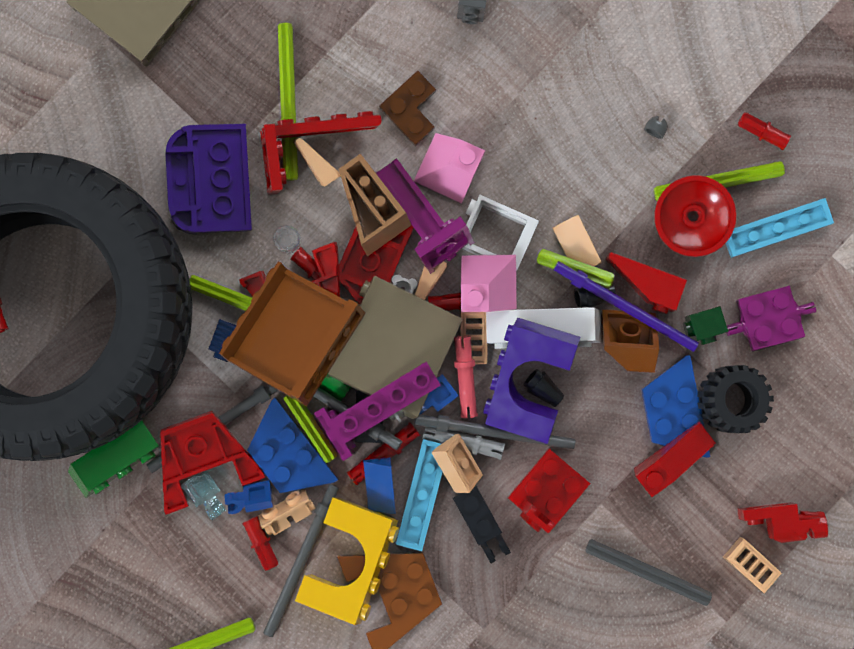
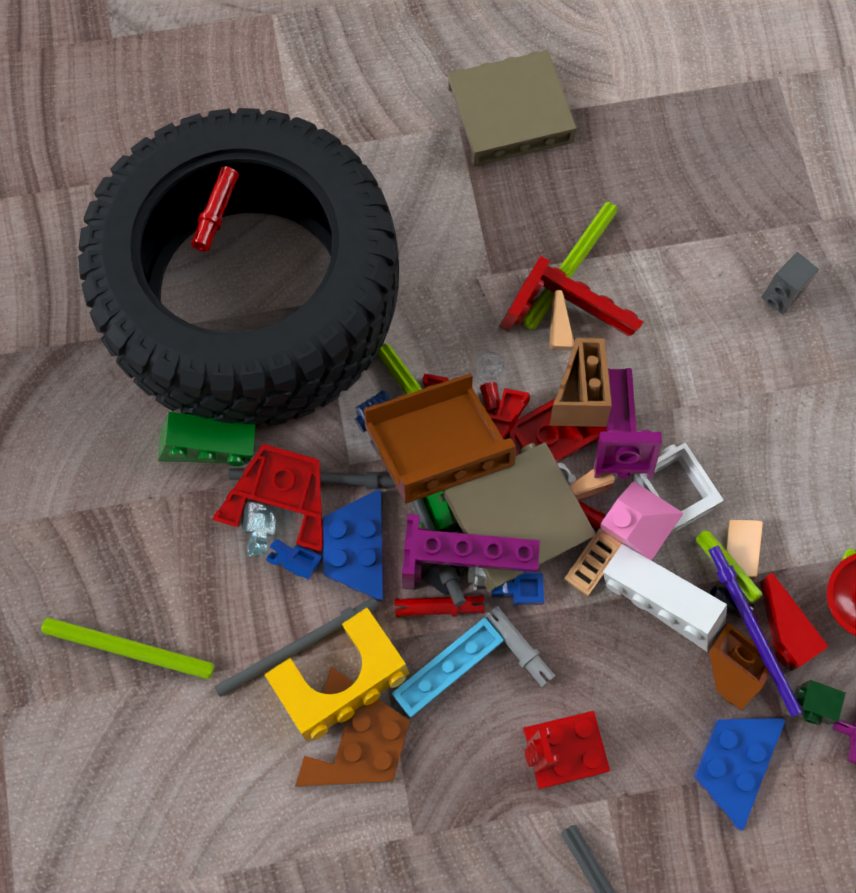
camera: 40 degrees right, 15 degrees down
dark purple plate [165,124,252,235] -> none
red axle [242,516,278,571] -> none
light nougat hinge [258,488,316,536] -> none
lime axle [284,395,338,463] -> none
blue slope [363,457,396,514] -> none
reddish brown plate [379,71,436,146] -> none
bright pink slope [414,133,485,204] -> none
dark grey bar [415,414,575,449] -> none
light nougat slope [432,434,483,493] -> none
black hinge [453,485,511,564] -> none
coral pin [454,335,478,418] -> none
dark purple arch [483,317,581,444] -> none
black cone [524,369,564,407] -> none
red slope [634,421,716,497] -> none
black tyre [697,365,774,433] -> none

